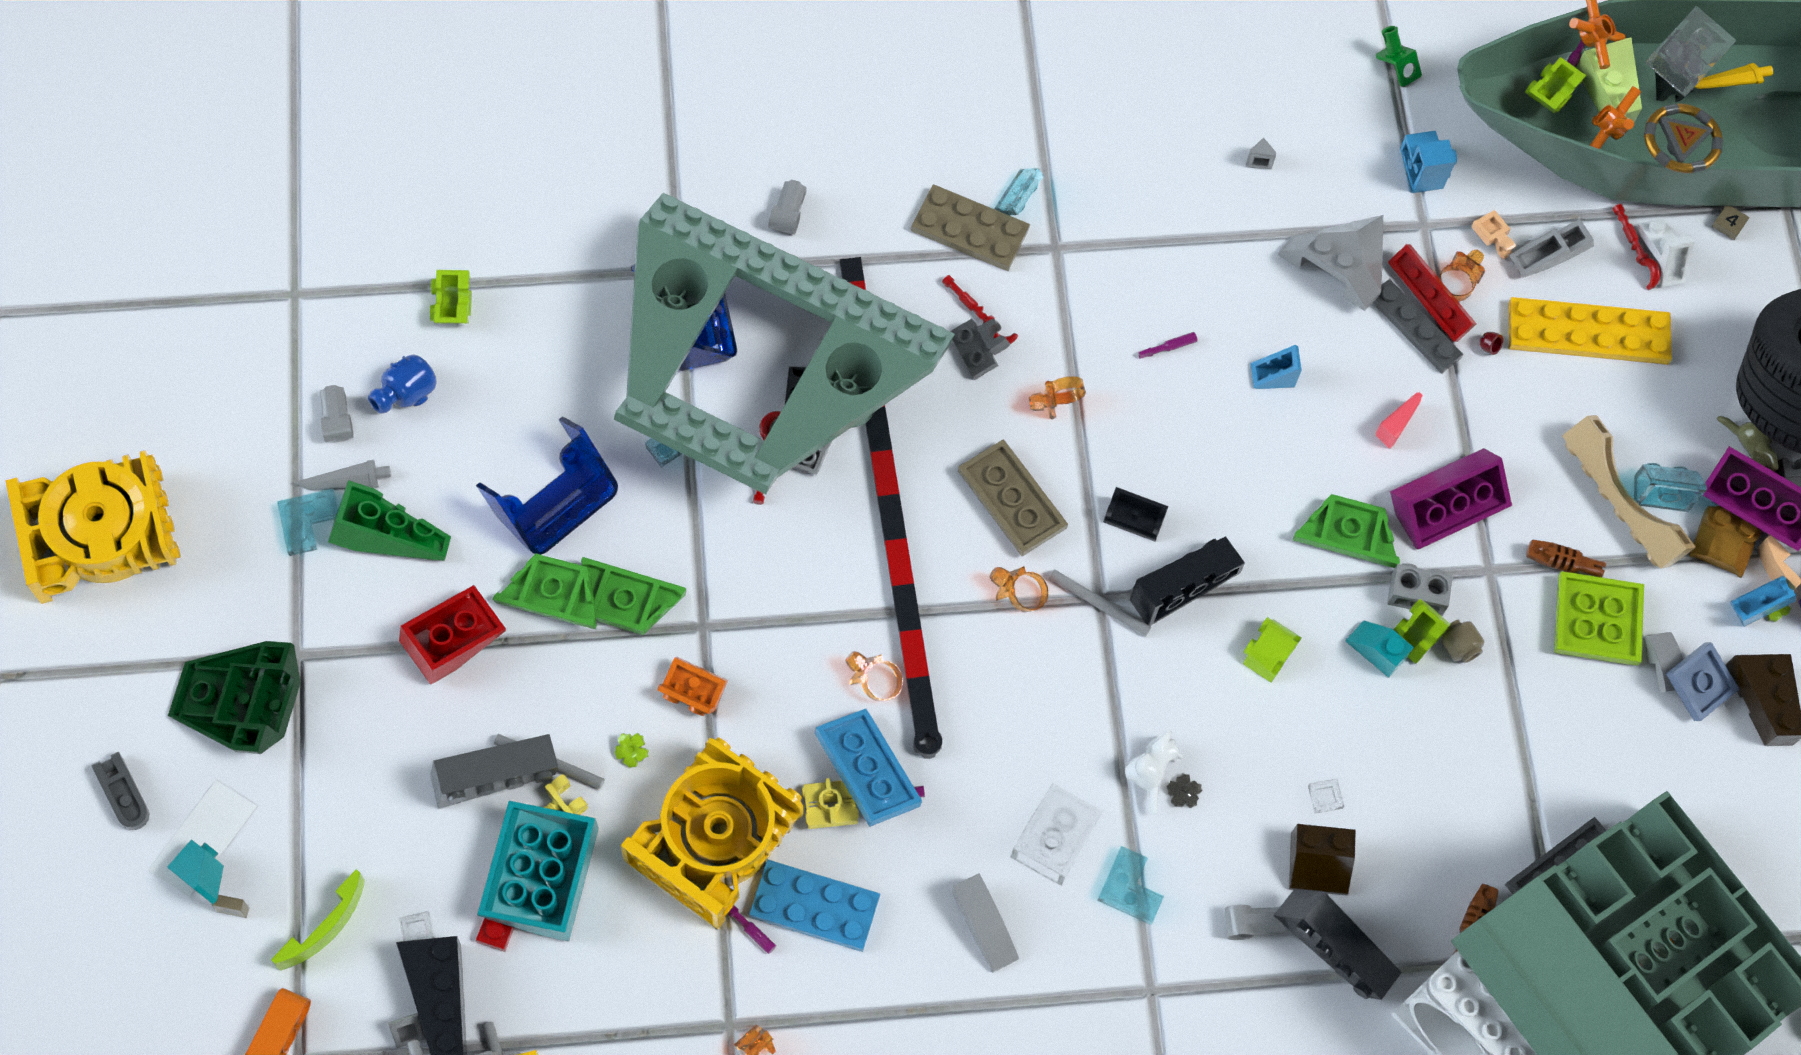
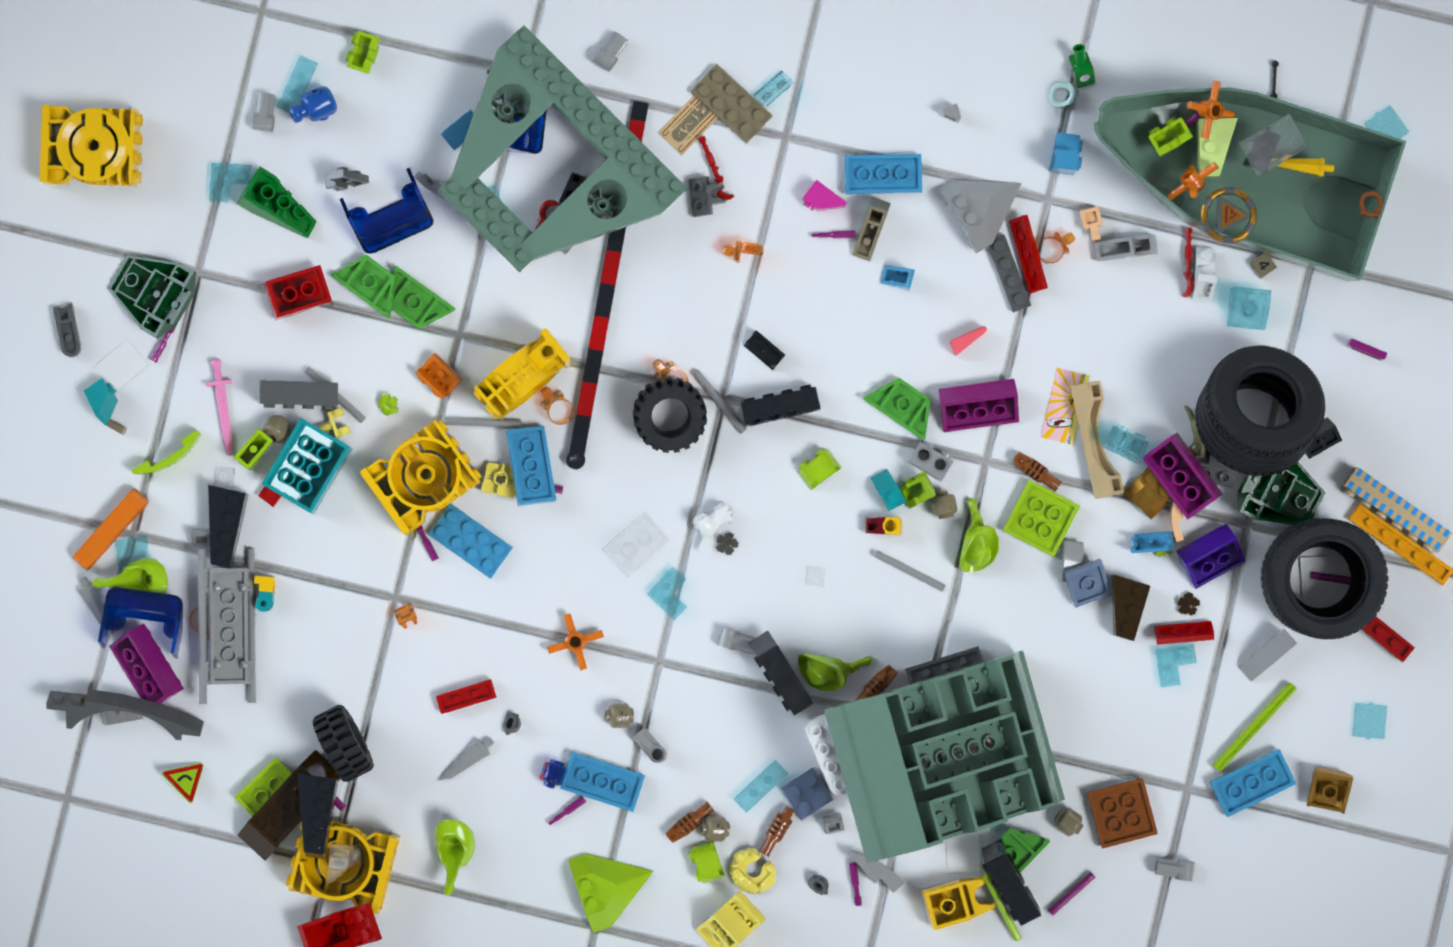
camera: 25 degrees right, 20 degrees up
light grey bar [292,460,391,490] -> none
light grey slope [952,873,1019,973] -> none
dark tan plate [958,439,1068,557] -> none
dark brown slope [1289,824,1356,896] -> none
dark red hinge [1479,332,1503,355] -> none
yellow plate [1508,297,1672,365] -> none
none -> magenta piece [150,327,176,363]
none -> bright pink sword [206,359,233,456]
none -> lime slope [234,428,273,471]
none -> dark tan head [262,415,290,444]
none -> clear light blue tile [277,55,318,113]
none -> dark grey plate [325,167,369,191]
none -> light grey slope [414,171,444,198]
none -> dark azure hinge [440,110,474,150]
none -> light grey bar [445,417,522,428]
none -> yellow brick [473,328,573,421]
none -> orange bar [547,613,604,671]
none -> black tyre [633,377,707,453]
none -> sticker [658,95,718,156]
none -> lime hat [798,653,873,691]
none -> dark pink slope [802,180,847,211]
none -> dark azure plate [845,154,922,194]
none -> dark tan slope [852,197,891,261]
none -> leg [865,517,902,535]
none -> light grey bar [874,550,946,592]
none -> lime hat [959,498,999,572]
none -> sticker [1040,368,1089,445]
none -> light aqua piece [1048,82,1077,107]
none -> clear light blue slope [1227,286,1272,330]

